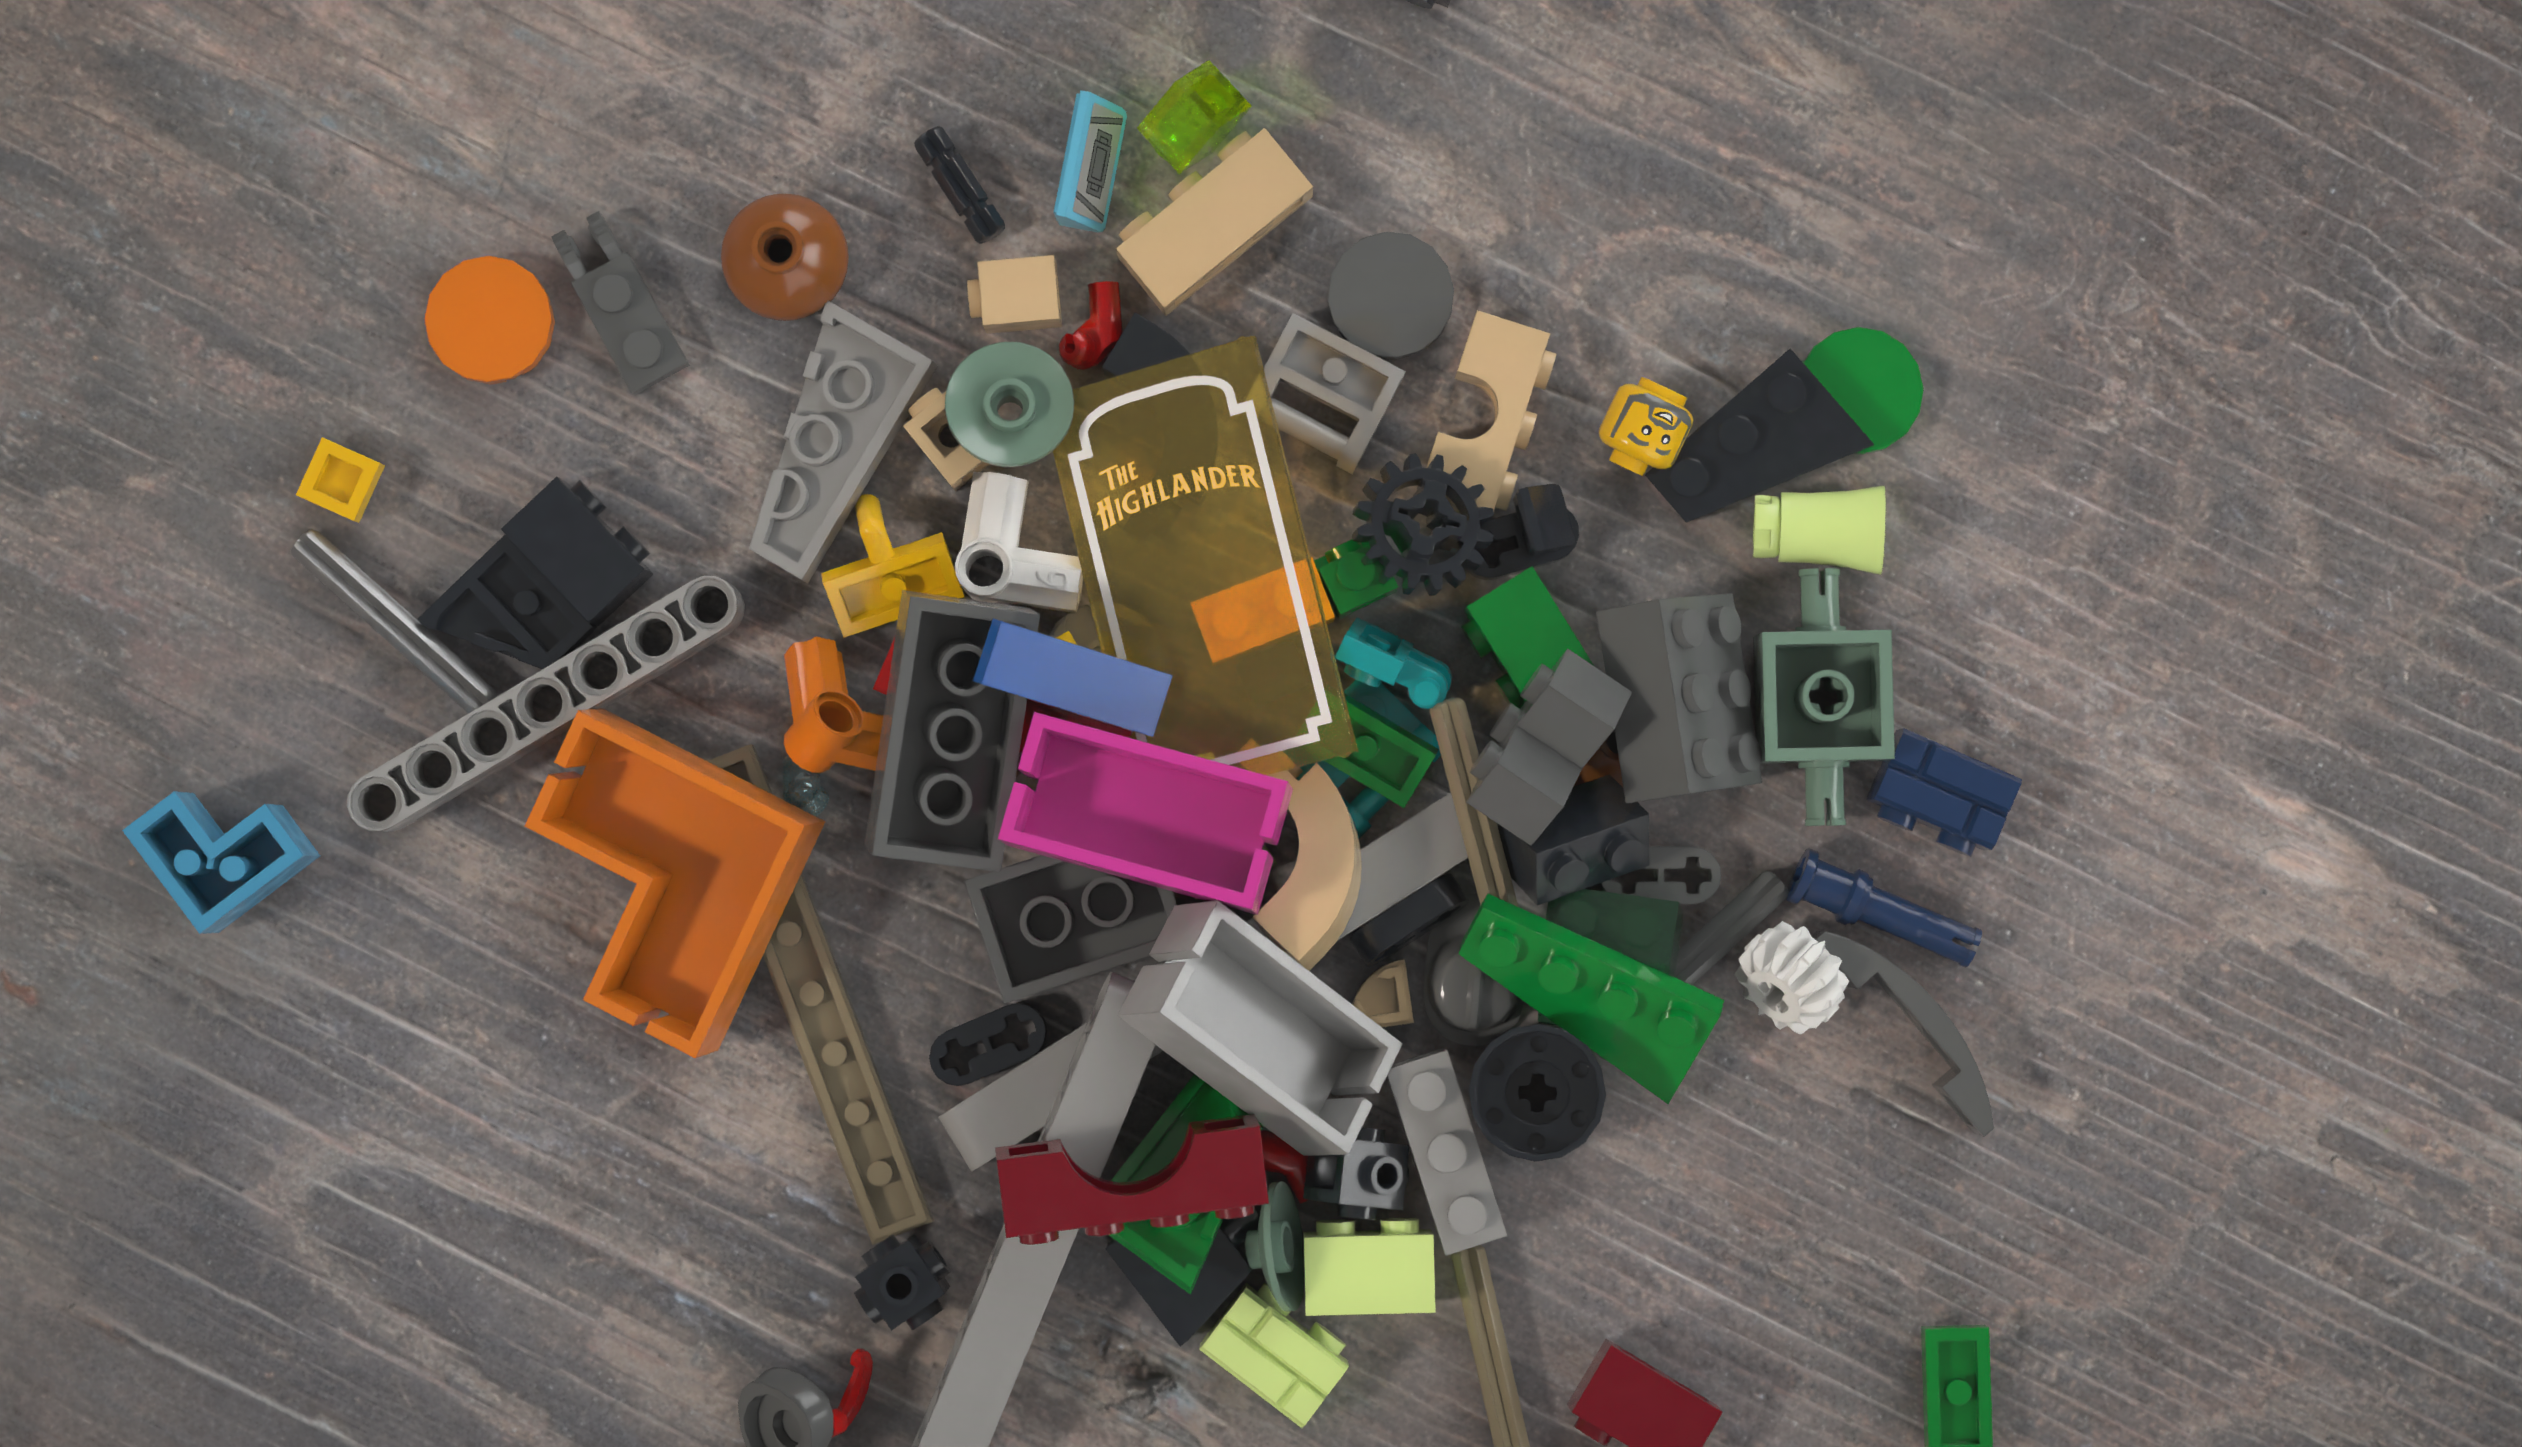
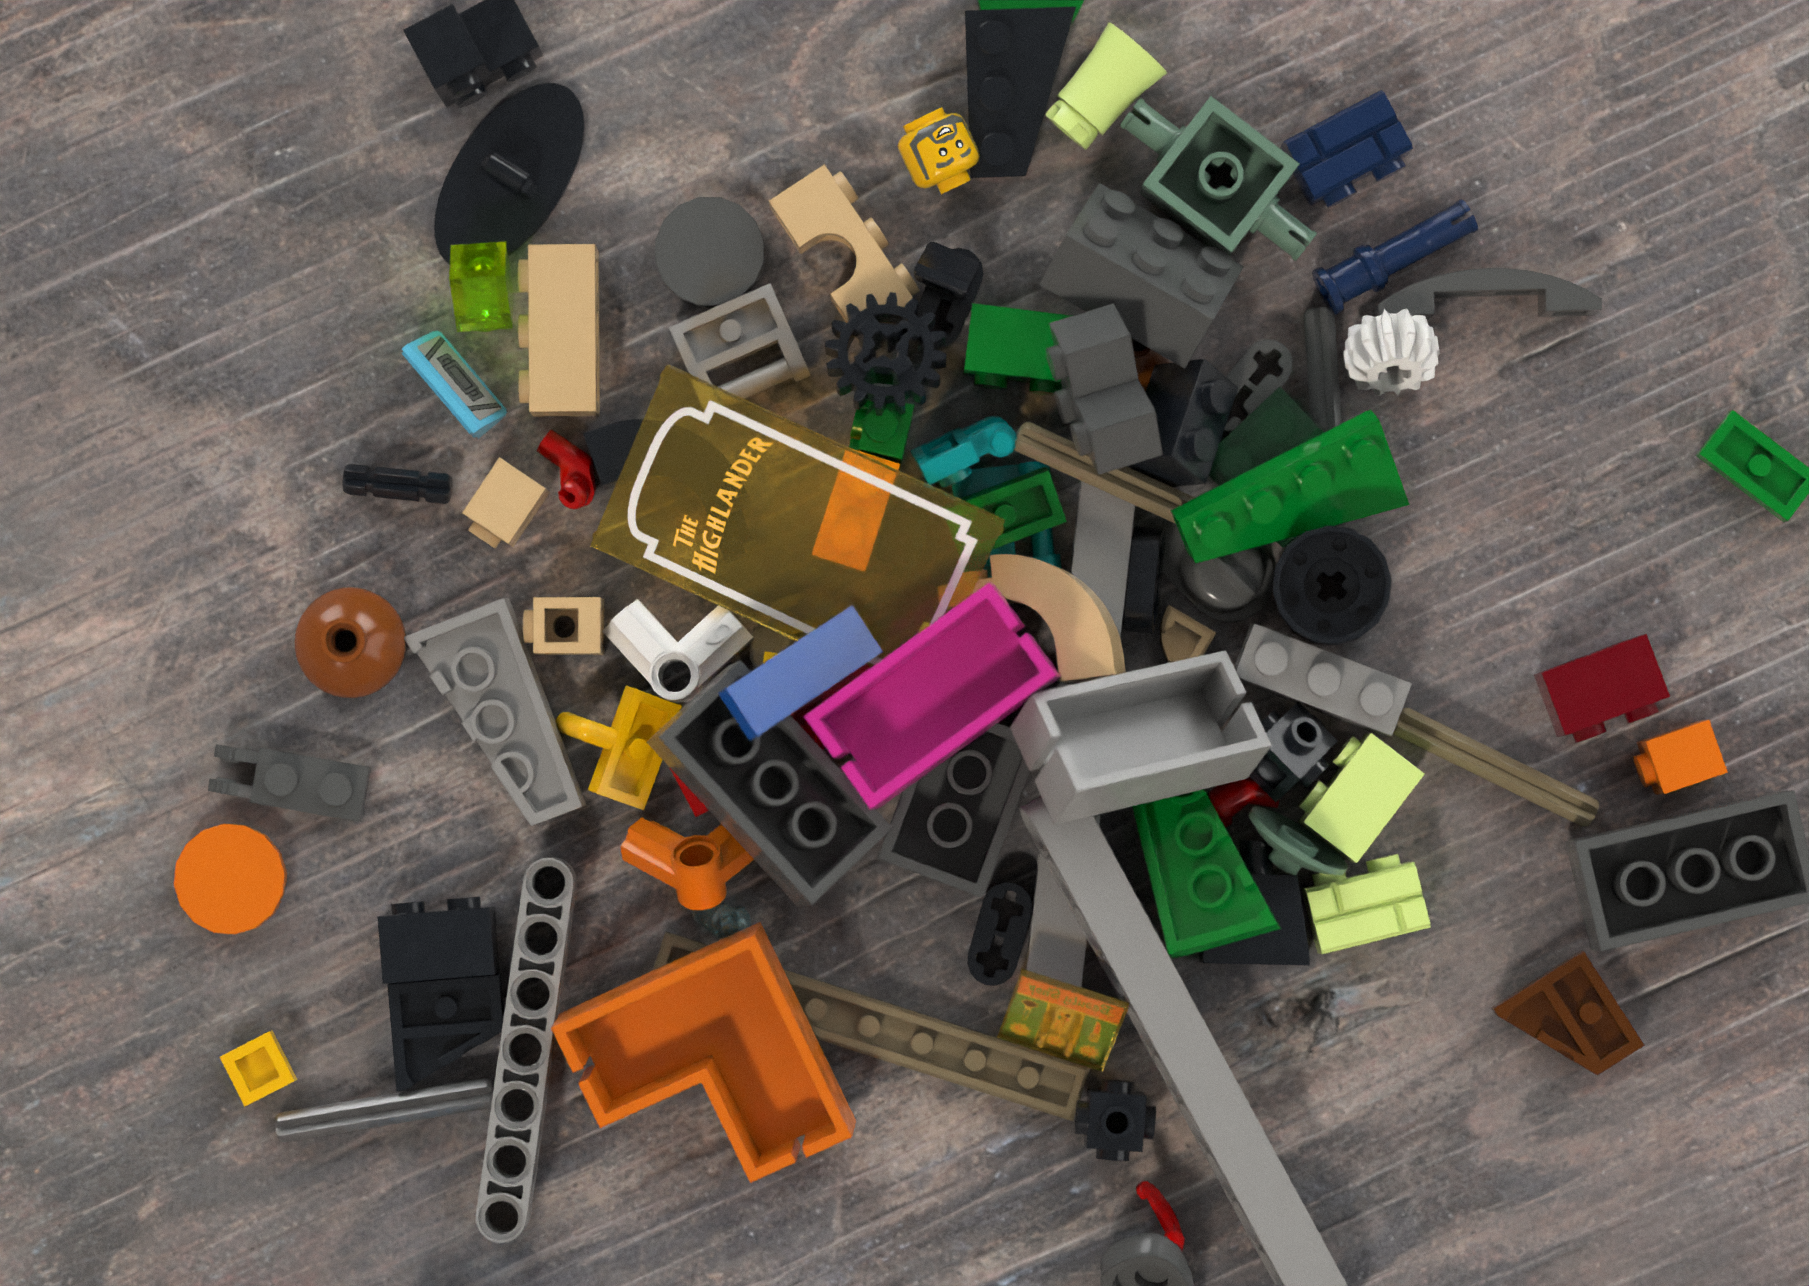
camera: 50 degrees left, 0 degrees up
sand green dish [945,342,1074,467] -> none
dark red arch [995,1114,1269,1245] -> none
none -> black shield [434,83,585,271]
none -> clear yellow piece [997,969,1130,1072]

